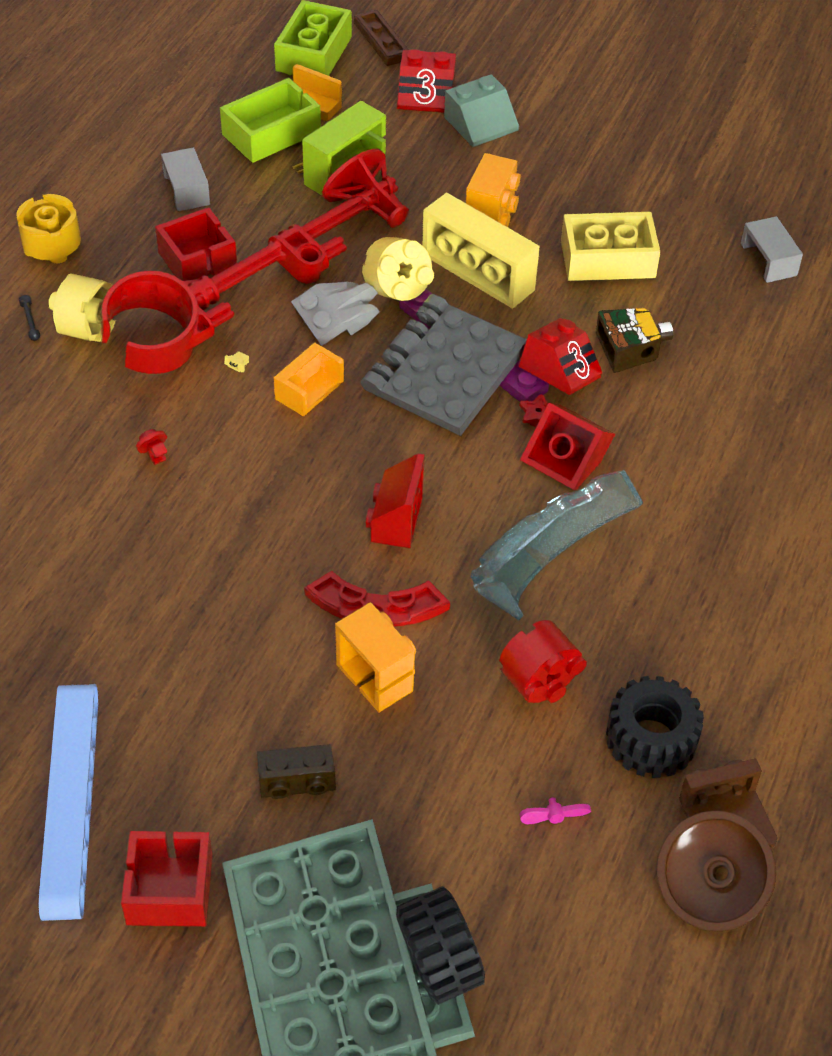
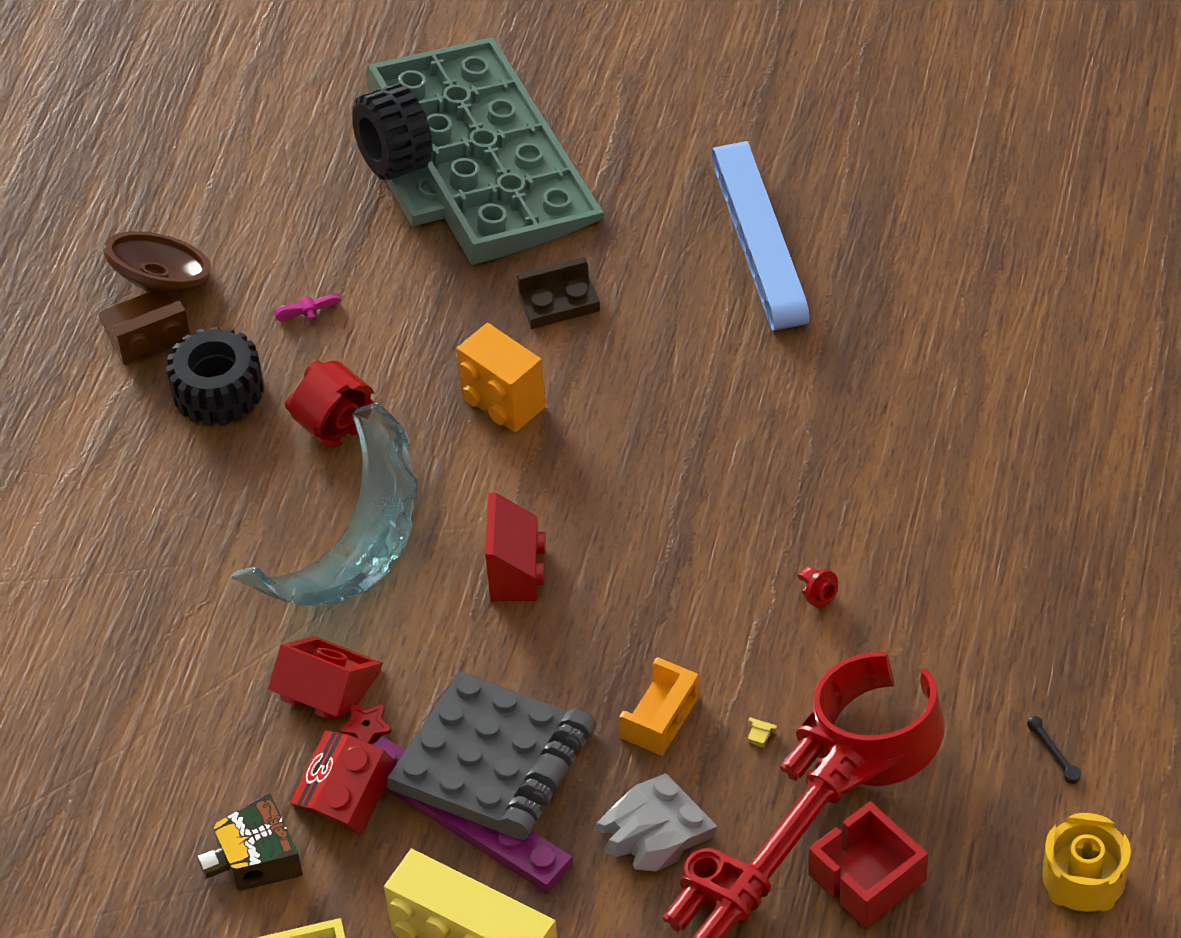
camera: 175 degrees right, 0 degrees up
light yellow brick [49,274,116,342] -> none
red piece [121,831,213,927] -> none
red tile [304,571,450,627] -> none
light yellow brick [362,237,434,301] -> none

